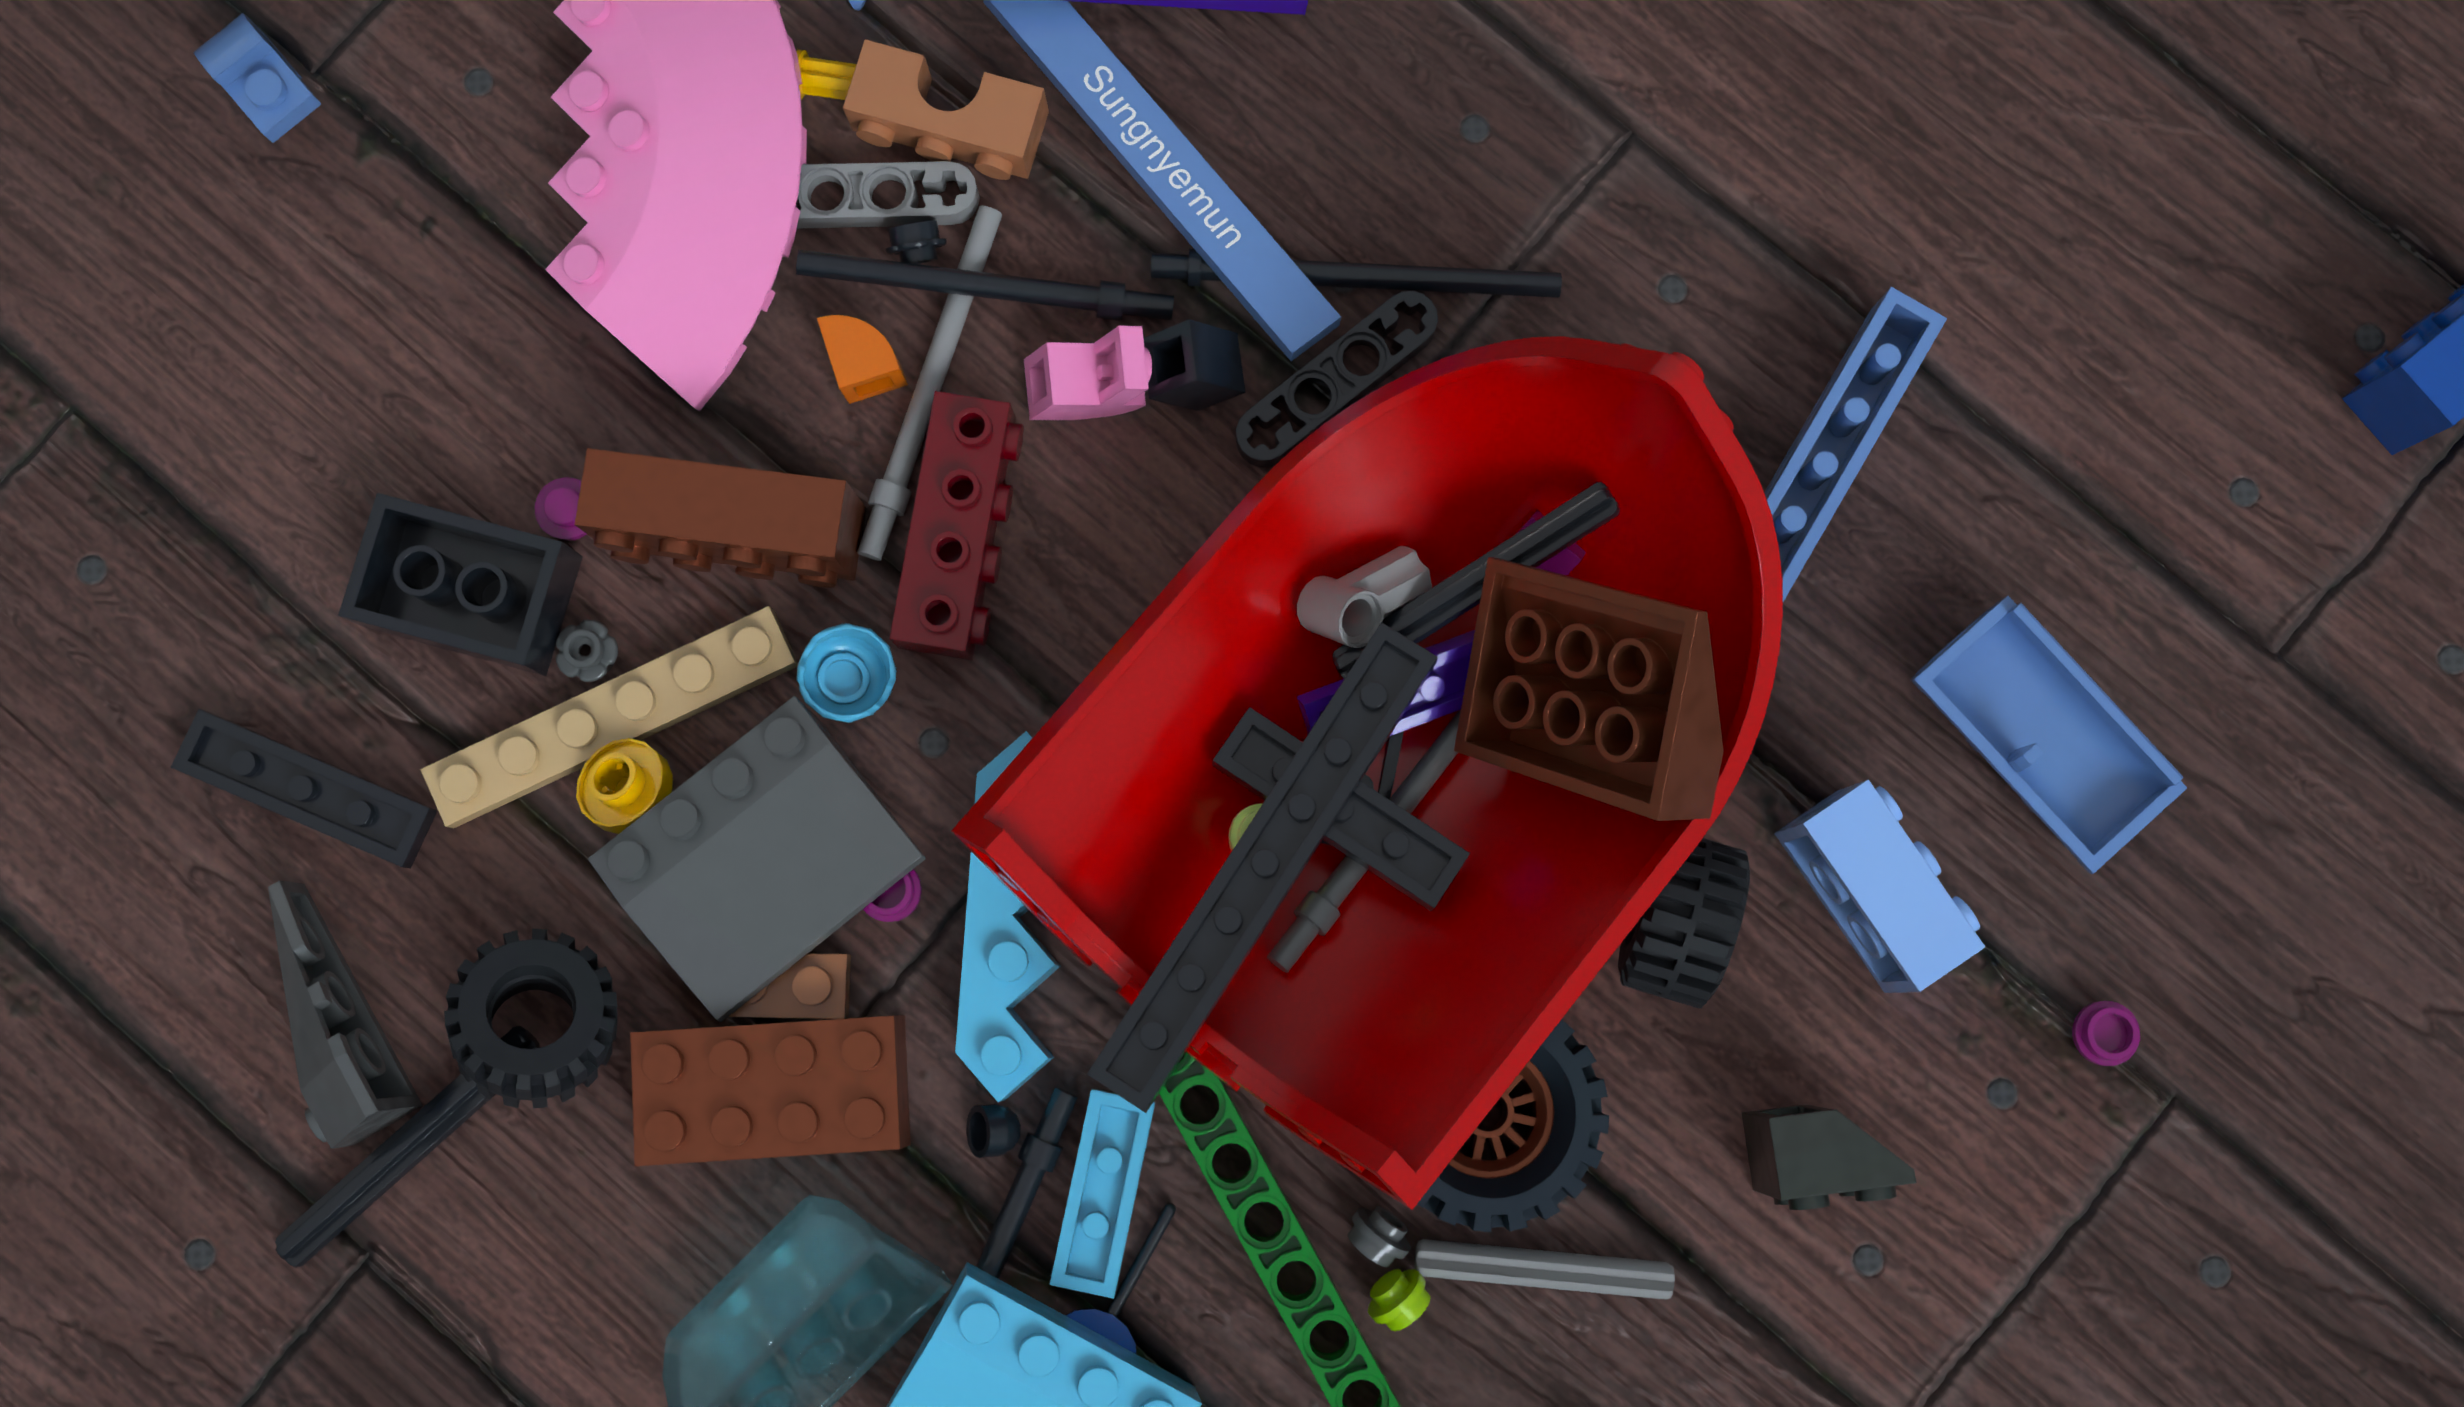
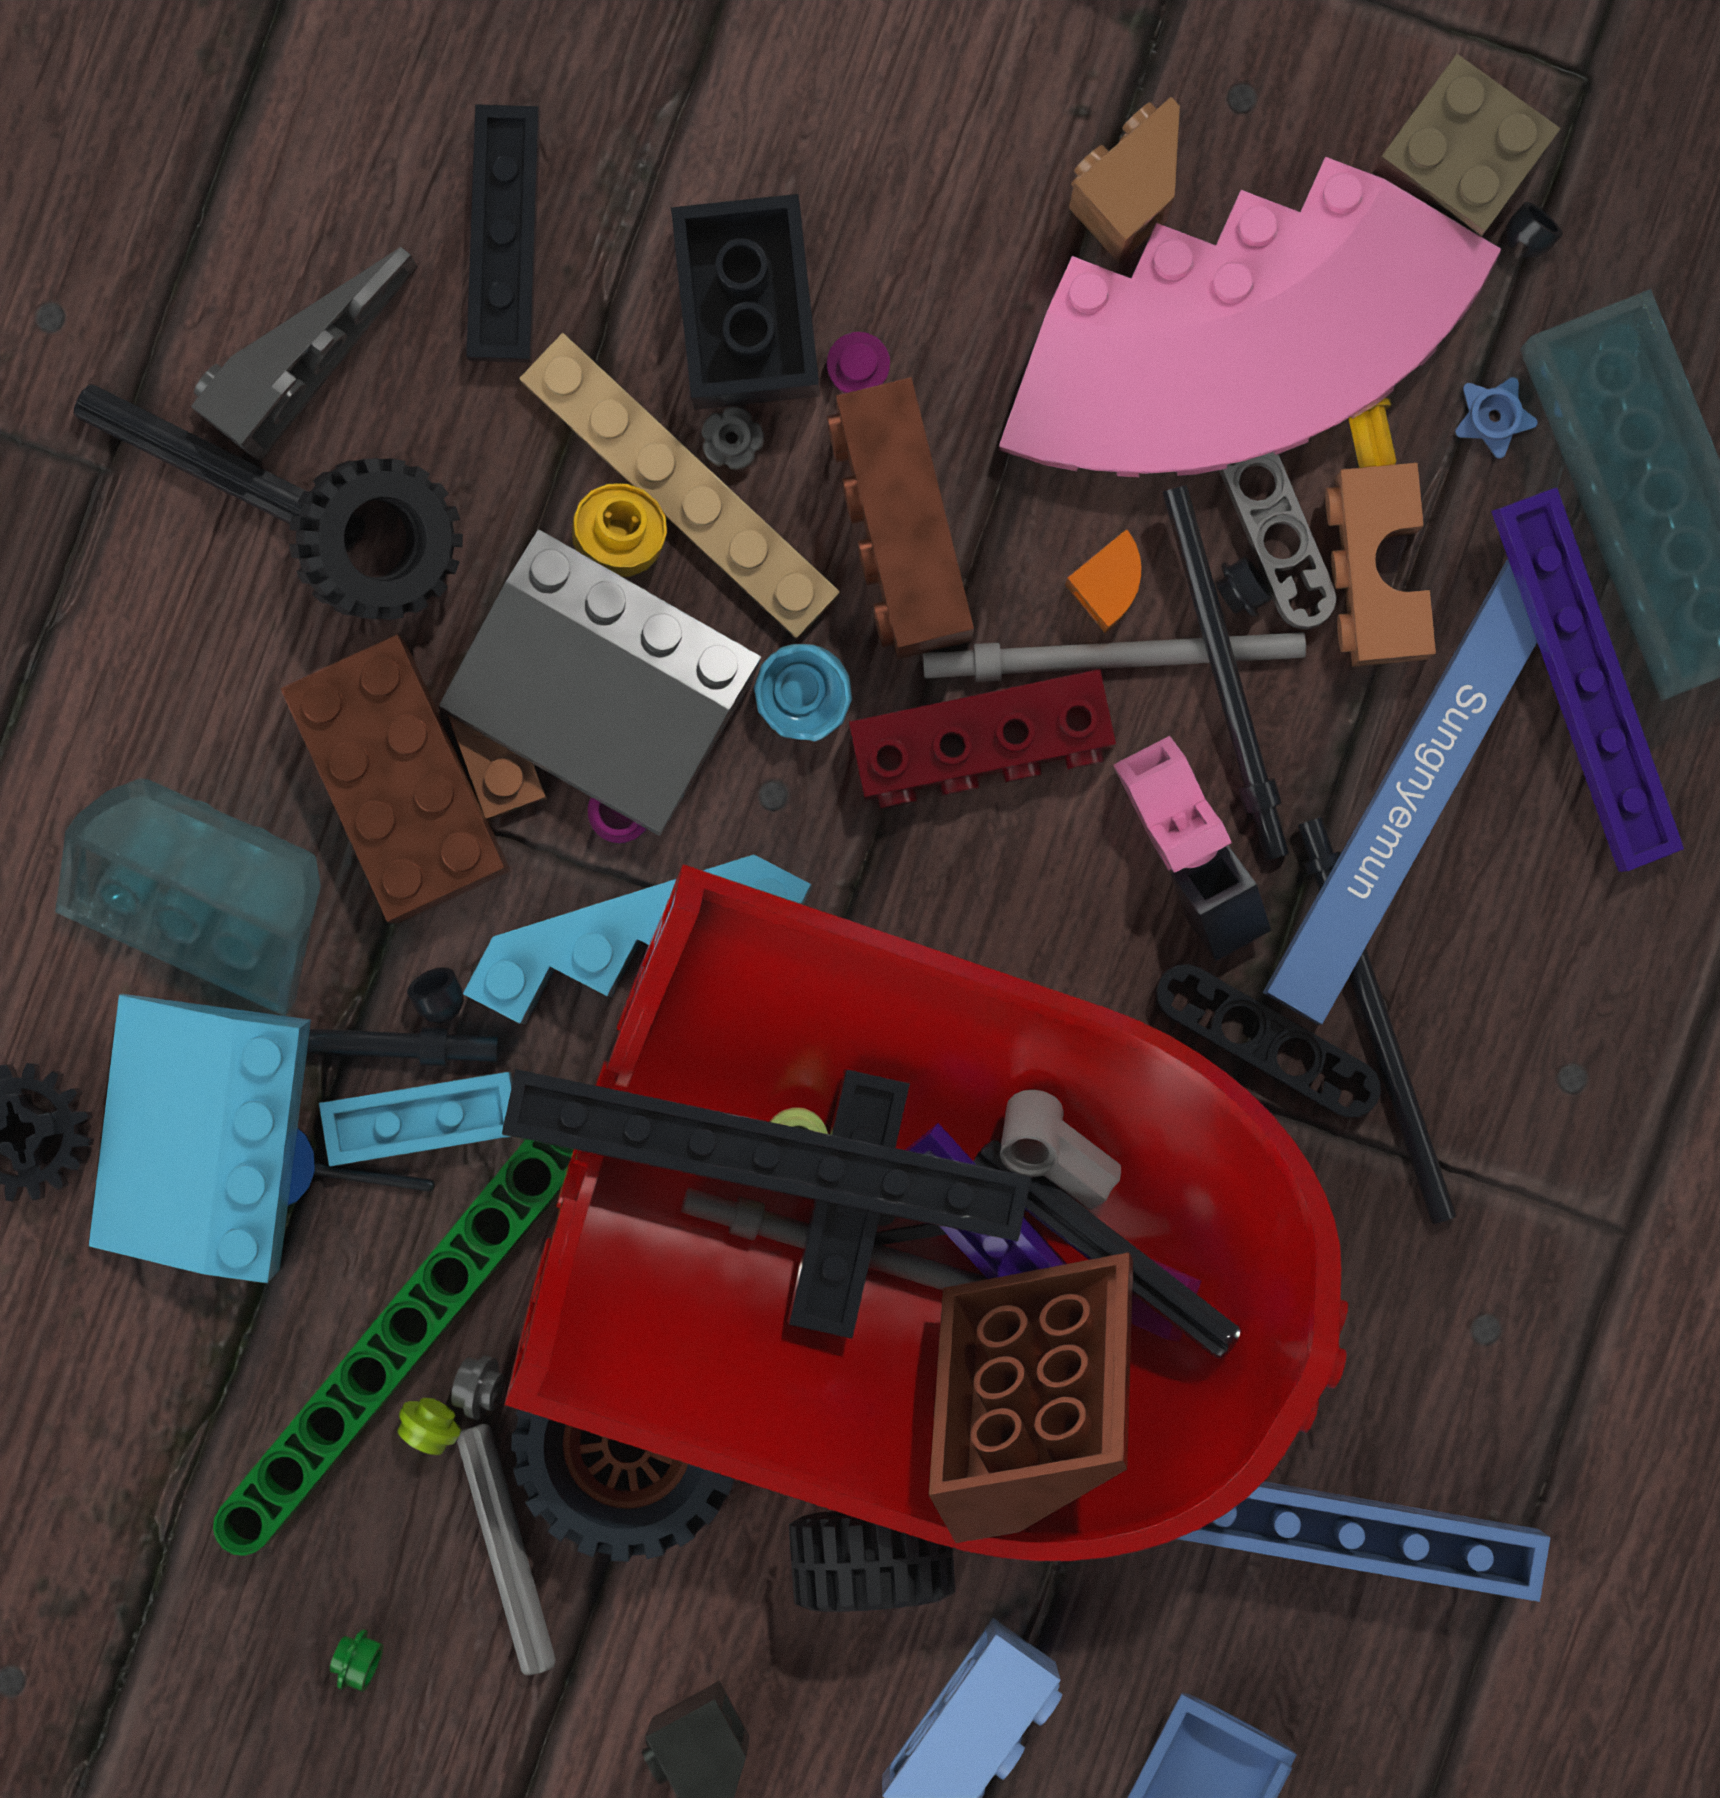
camera: 75 degrees right, 5 degrees up
none -> medium nougat slope [1069,97,1180,264]

